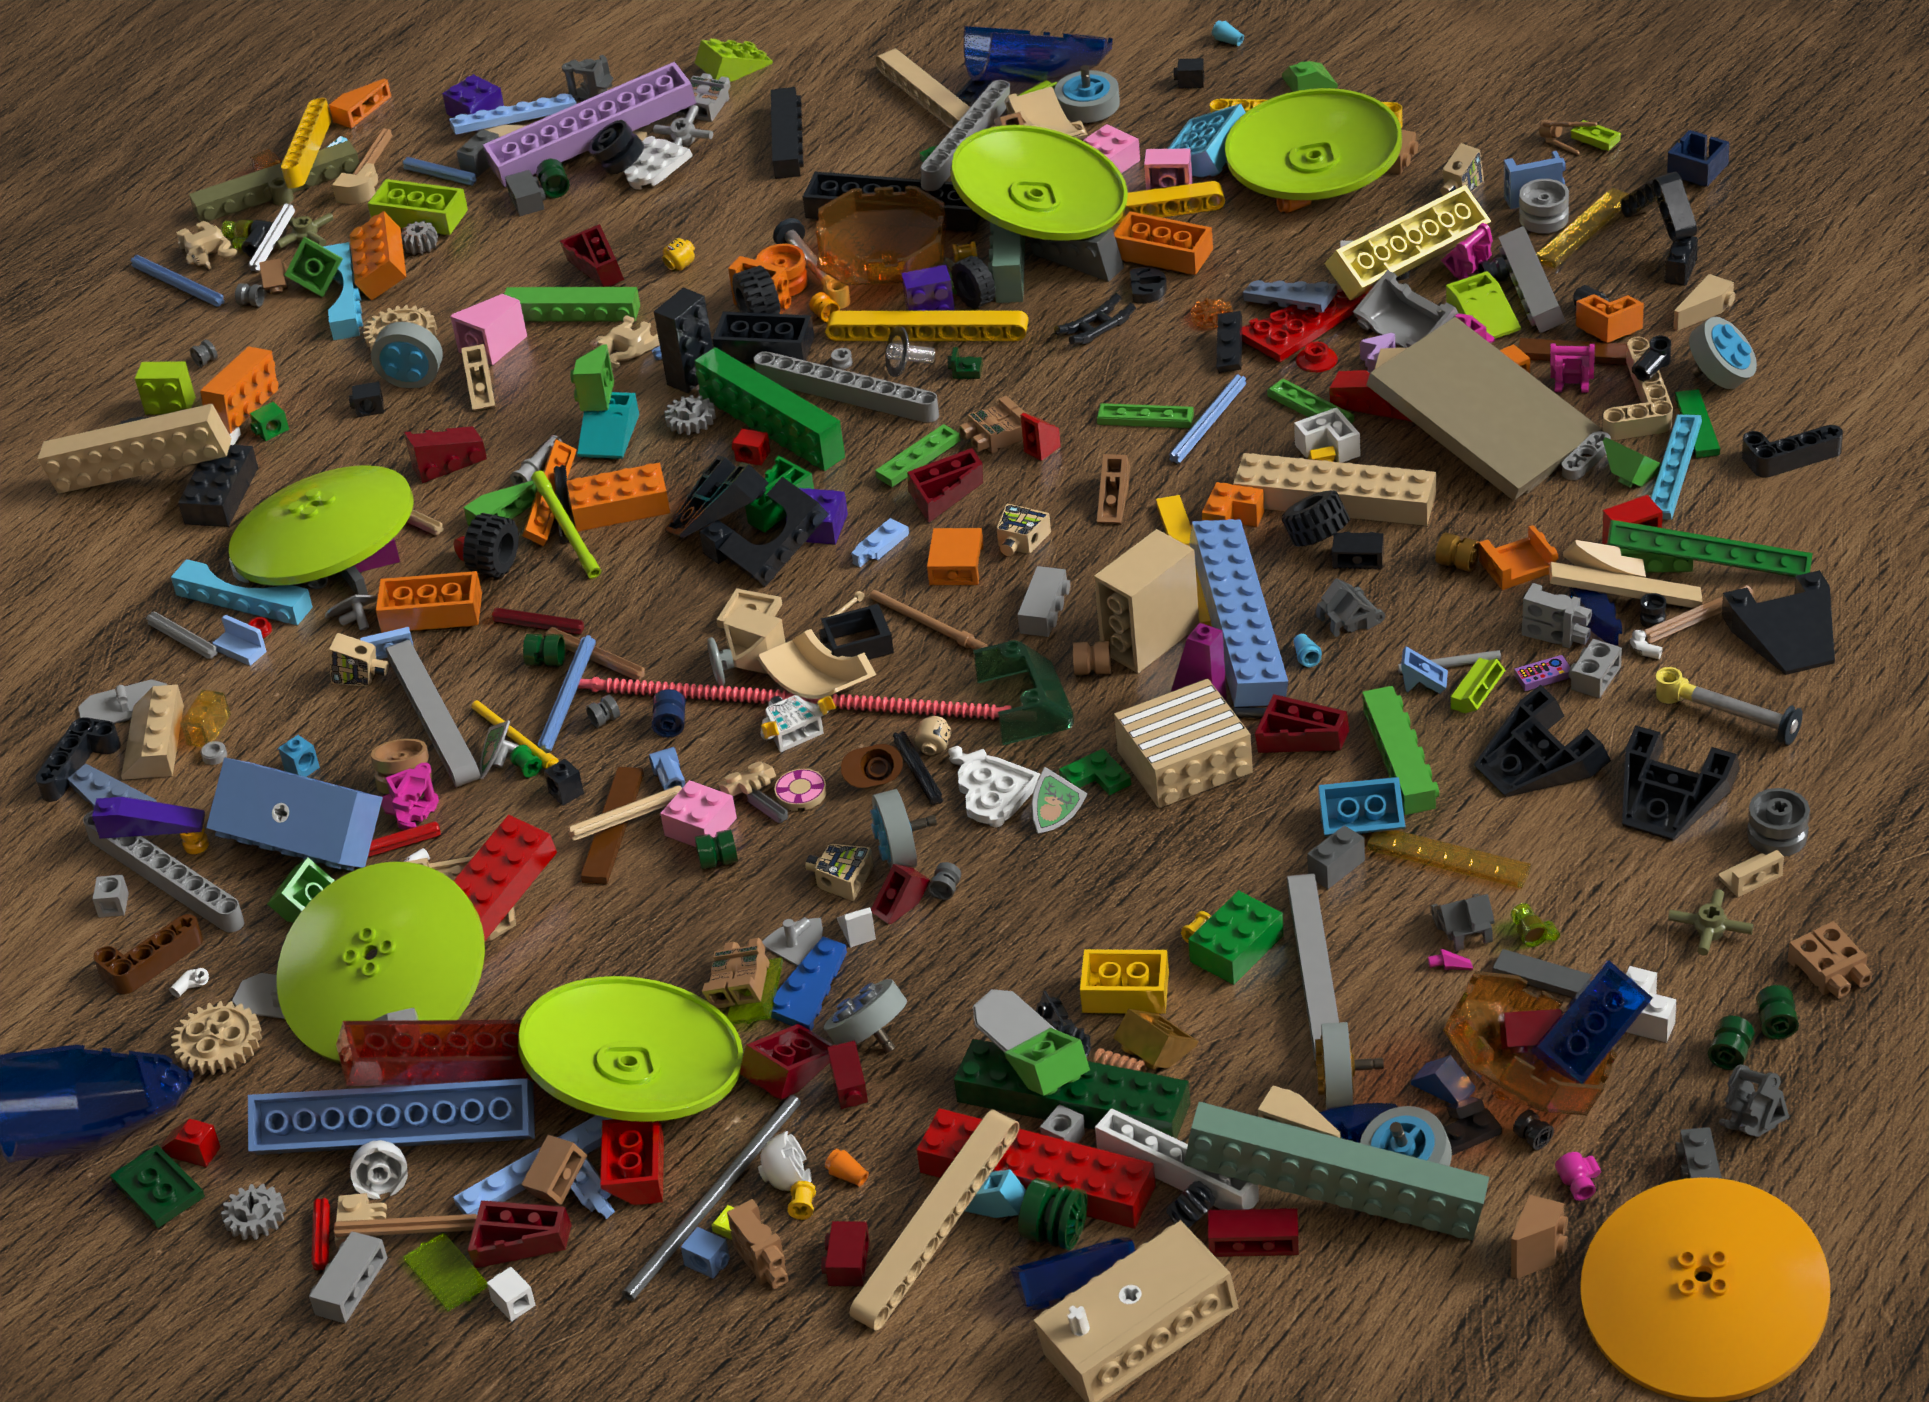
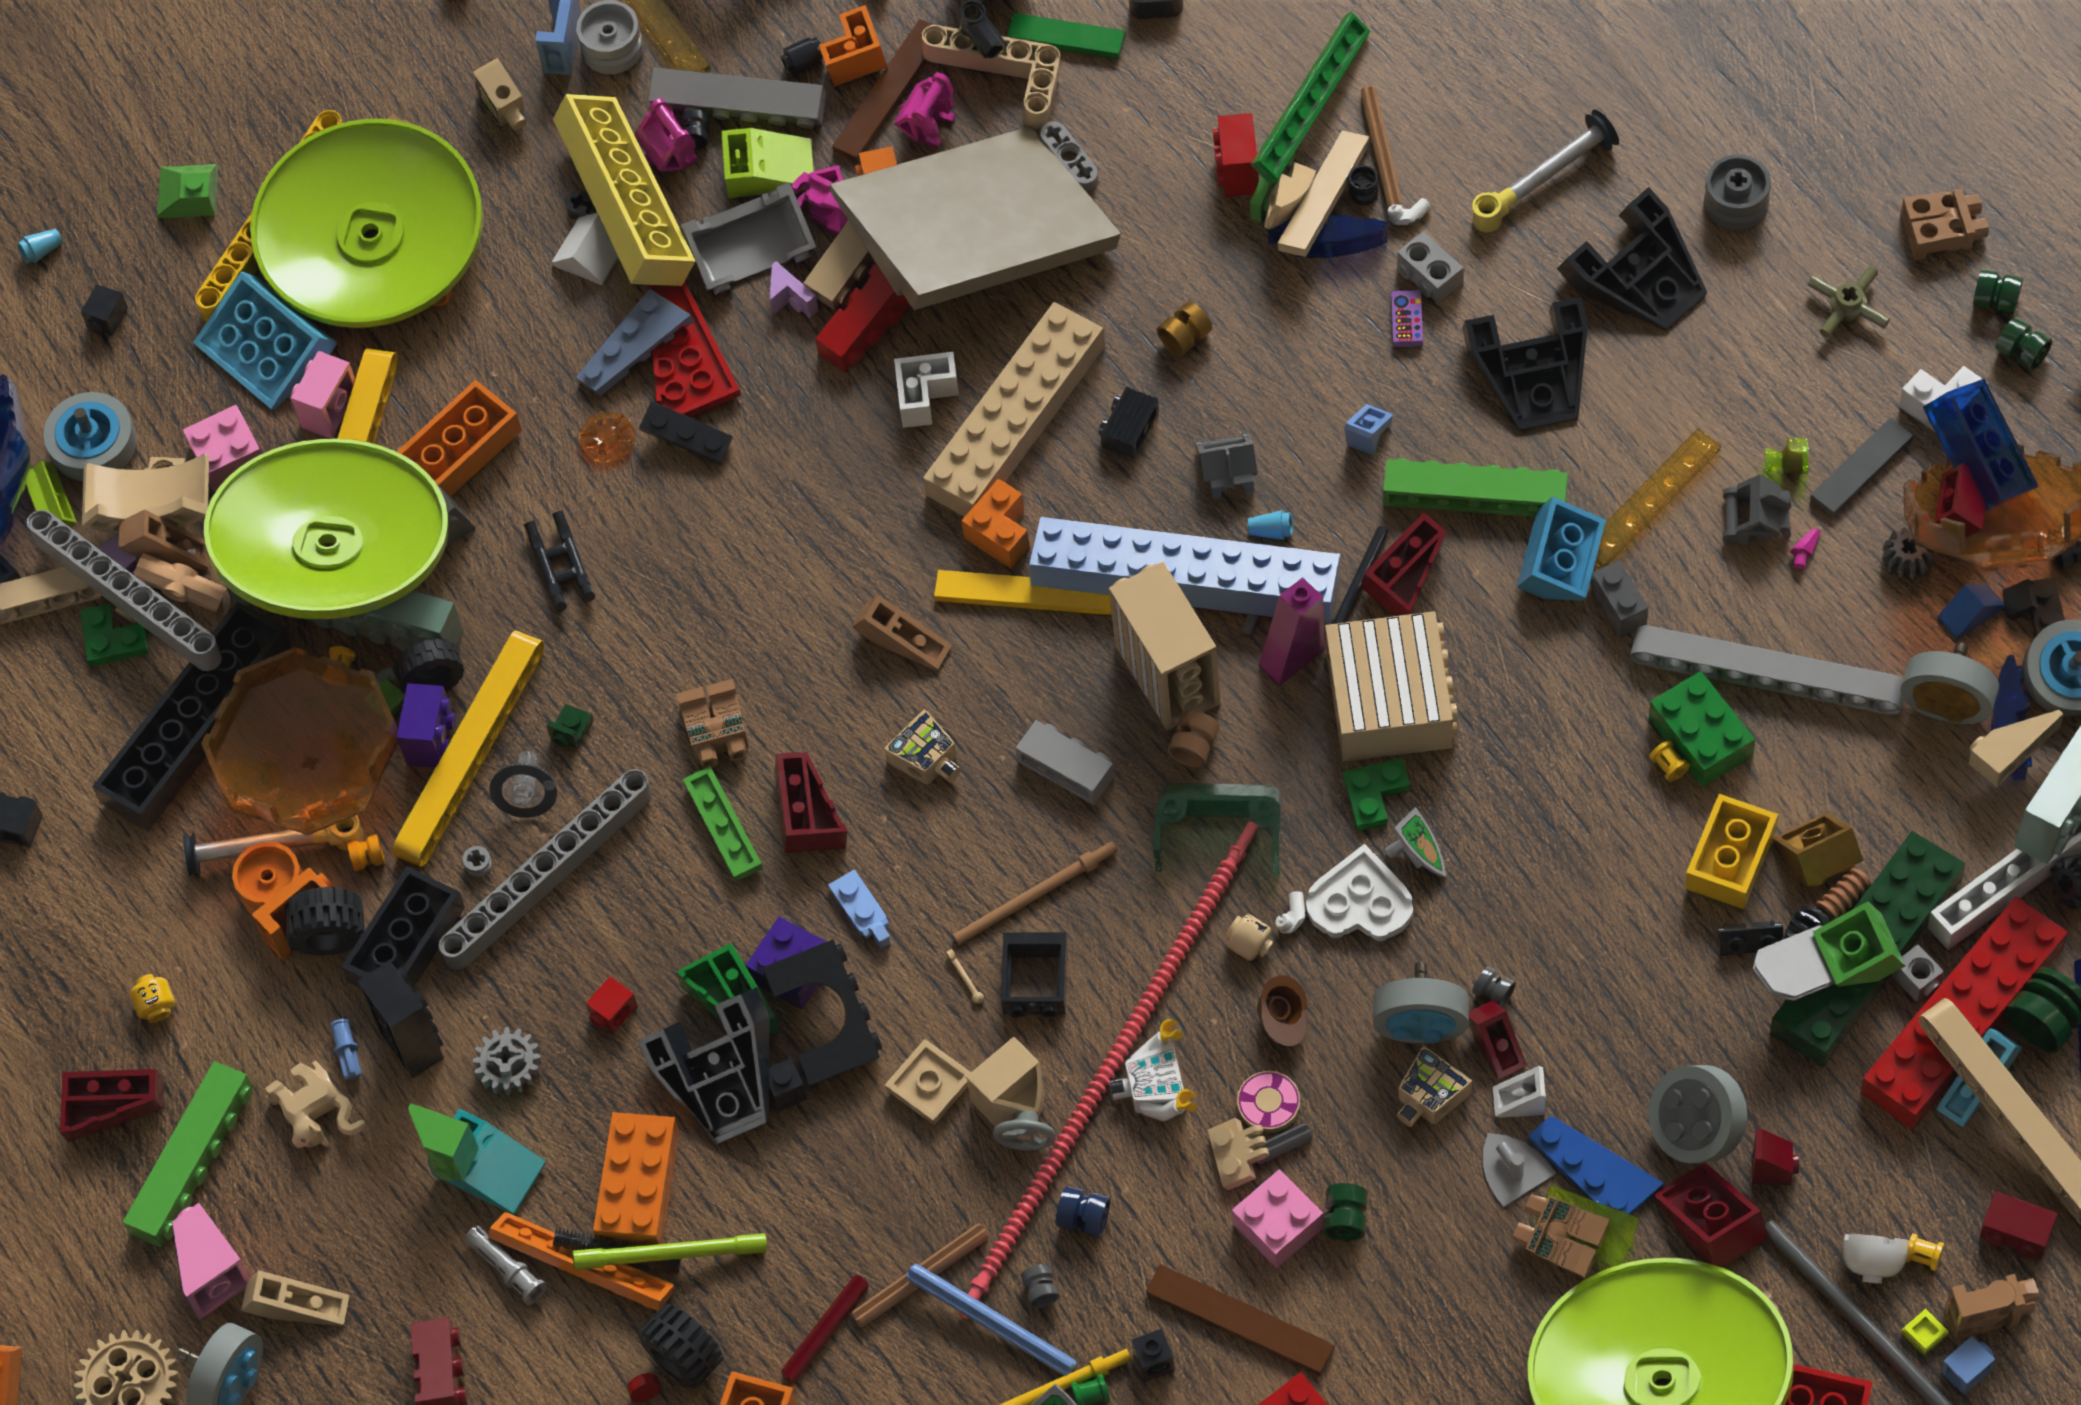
camera: 70 degrees left, 20 degrees up
bright green slope [463,481,537,526] -> none
dark green wheel [523,634,565,666] -> none
tan axle [568,785,682,841] -> none
medium blue piece [649,747,685,790] -> none
green brick [695,347,845,471] -> none
tan panel [757,629,876,699] -> none
orange cone [825,1149,869,1187] -> none
black axle [893,731,943,805] -> none
orange panel [927,528,984,585] -> none
red slope [1020,412,1061,461] -> none
bright green tile [1097,403,1194,428] -> none
black piece [1130,267,1167,304] -> none
medium blue axle [1169,374,1246,464] -> none
bright green tile [1267,379,1354,424] -> none
black tyre [1281,490,1350,546] -> none
red piece [1296,341,1338,373] -> none
yellow tile [1308,446,1336,462] -> none
light grey bar [1398,650,1501,674] -> none
lime piece [1451,658,1506,713] -> none
orange panel [1479,525,1558,590] -> none
light grey hips [1522,583,1592,648] -> none
bright green slope [1603,437,1661,487] -> none
medium azure tile [1651,415,1702,520] -> none
tan panel [1719,850,1784,897] -> none
black wedge [1722,570,1835,675] -> none

